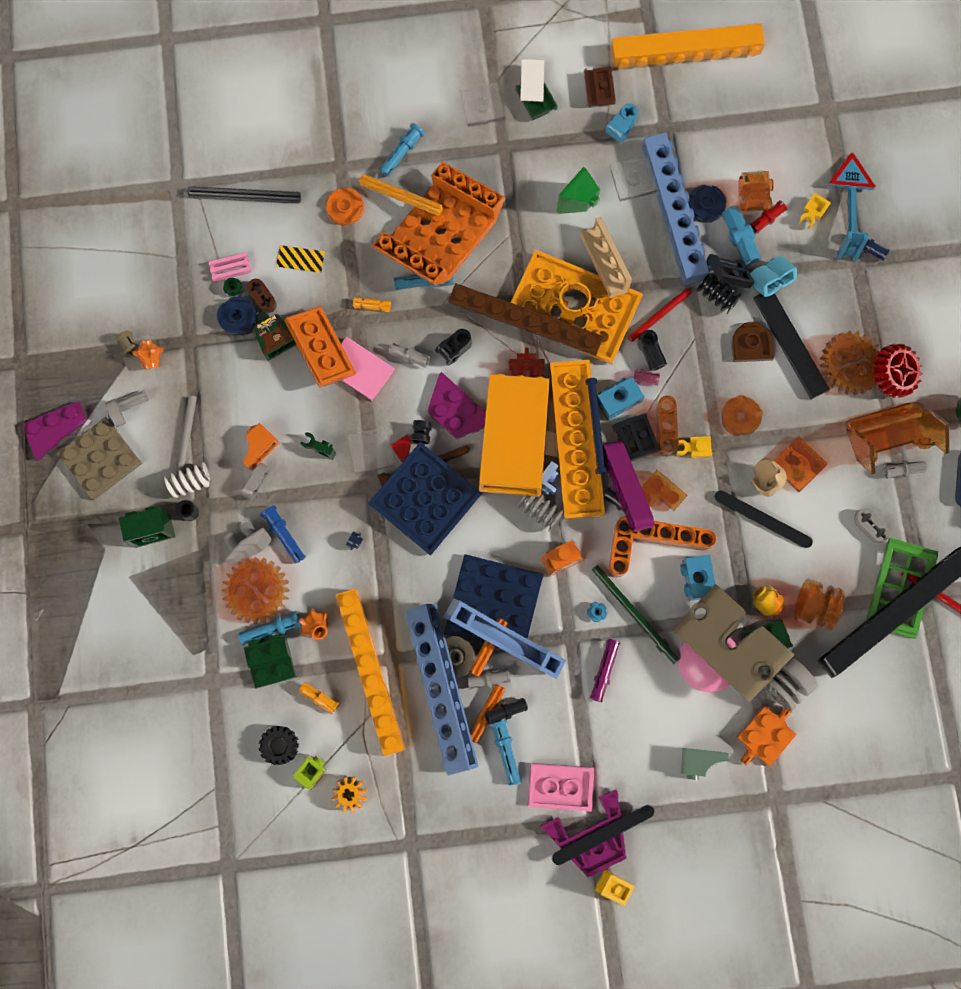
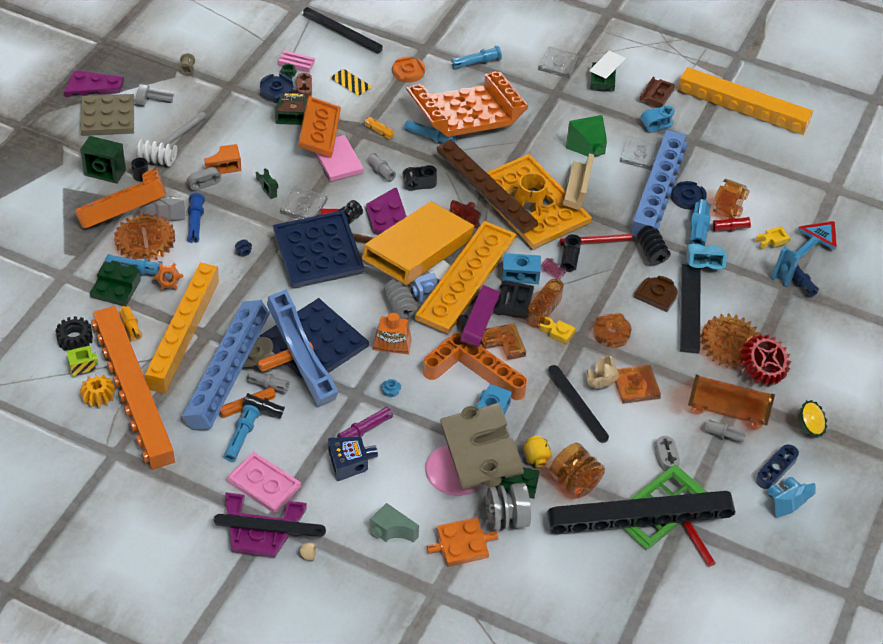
camera: 25 degrees right, 30 degrees down
orange rock [132,340,164,369] -> none
light orange axle [359,174,443,216] -> none
dark blue bar [585,378,608,474] -> none
dark green bar [592,565,679,664] -> none
yellow slope [595,870,635,906] -> none
black plate [707,254,754,288] -> none
none -> orange beam [74,168,166,228]
none -> orange brick [91,306,175,470]
none -> tan hinge [300,543,316,561]
none -> dark blue torso [328,436,378,481]

